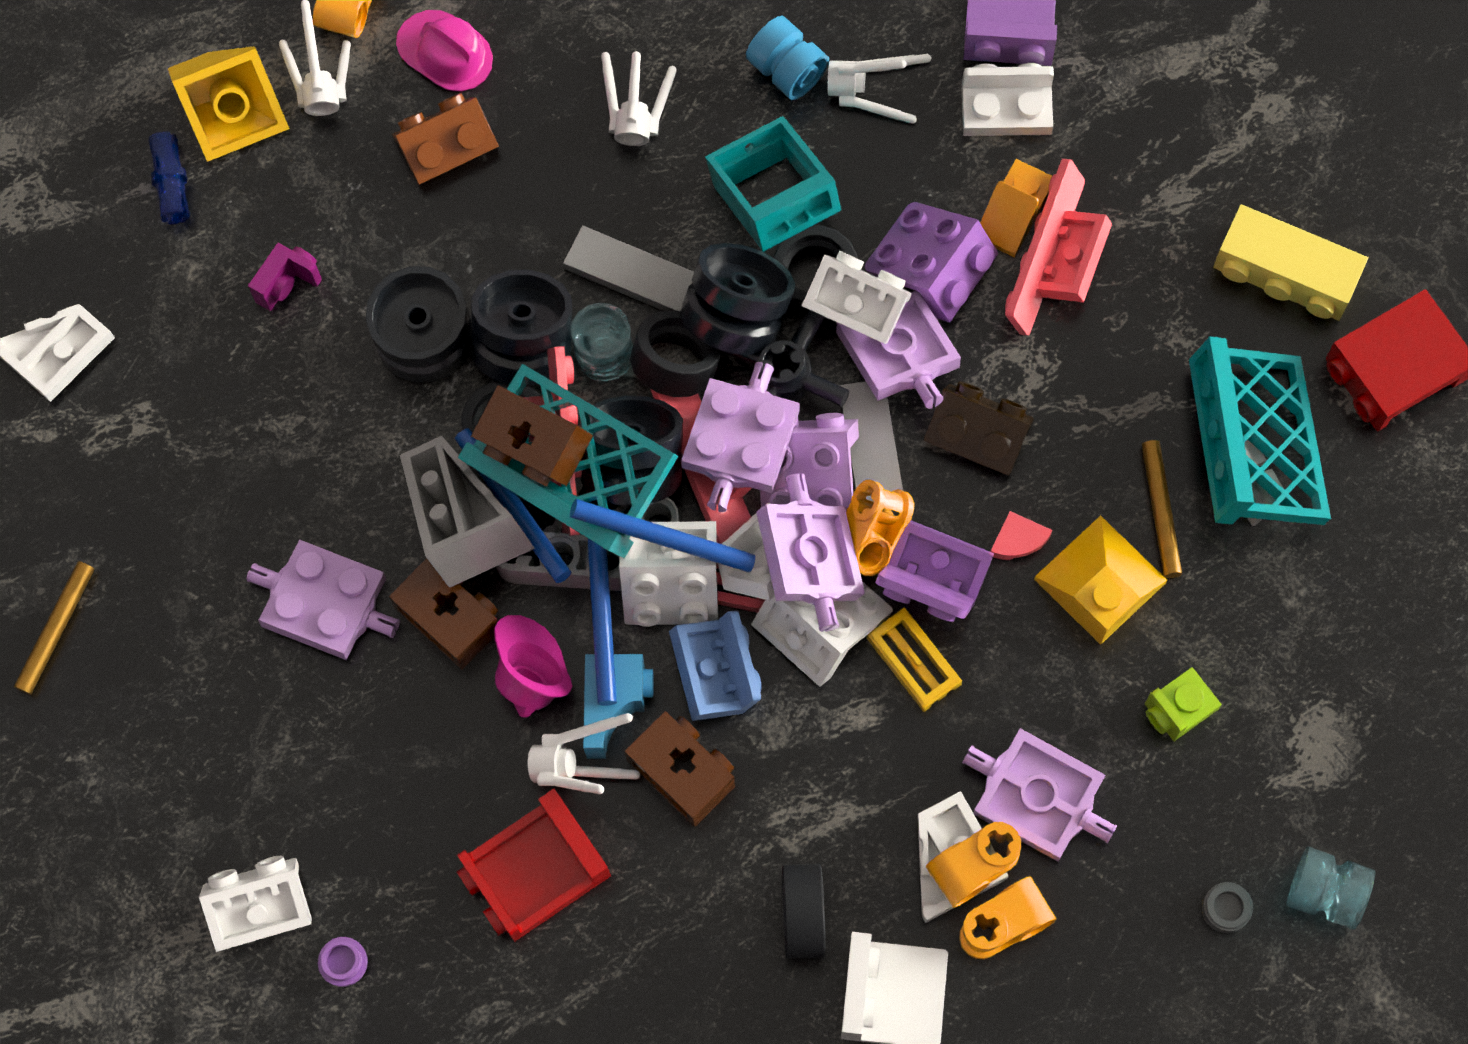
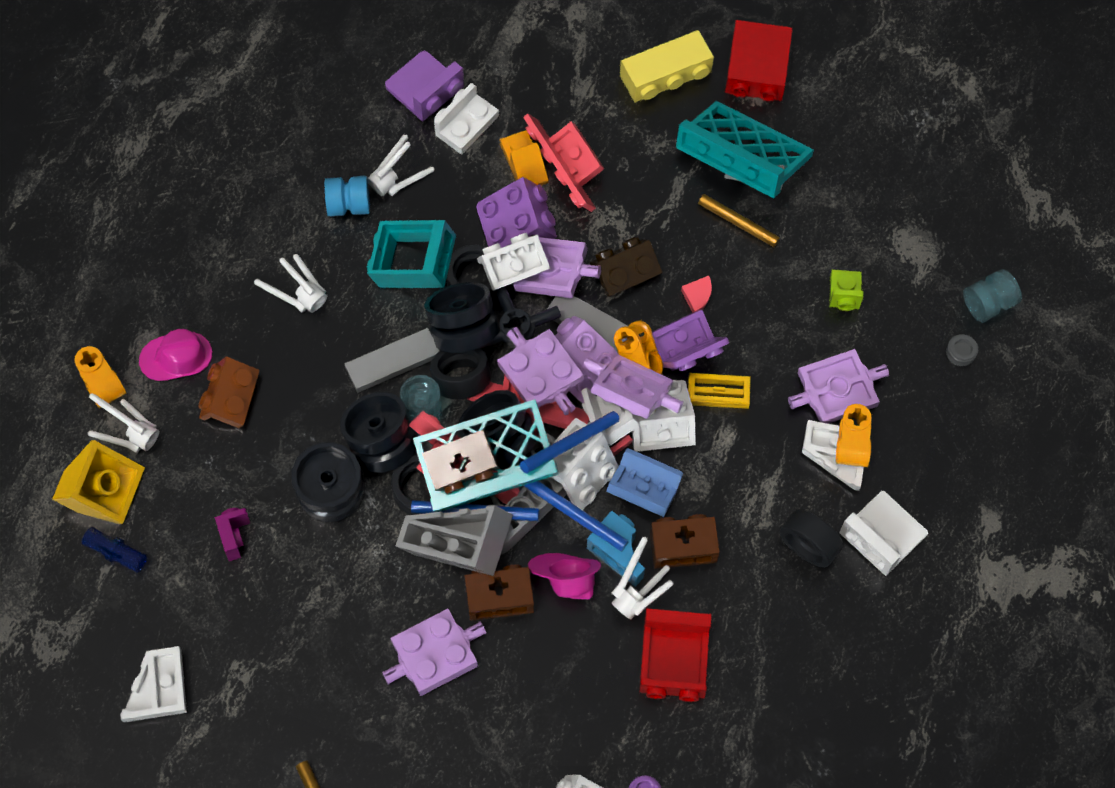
camera: 55 degrees left, 5 degrees down
light orange piece [959,876,1057,959] -> none
yellow slope [1034,515,1168,645] -> none

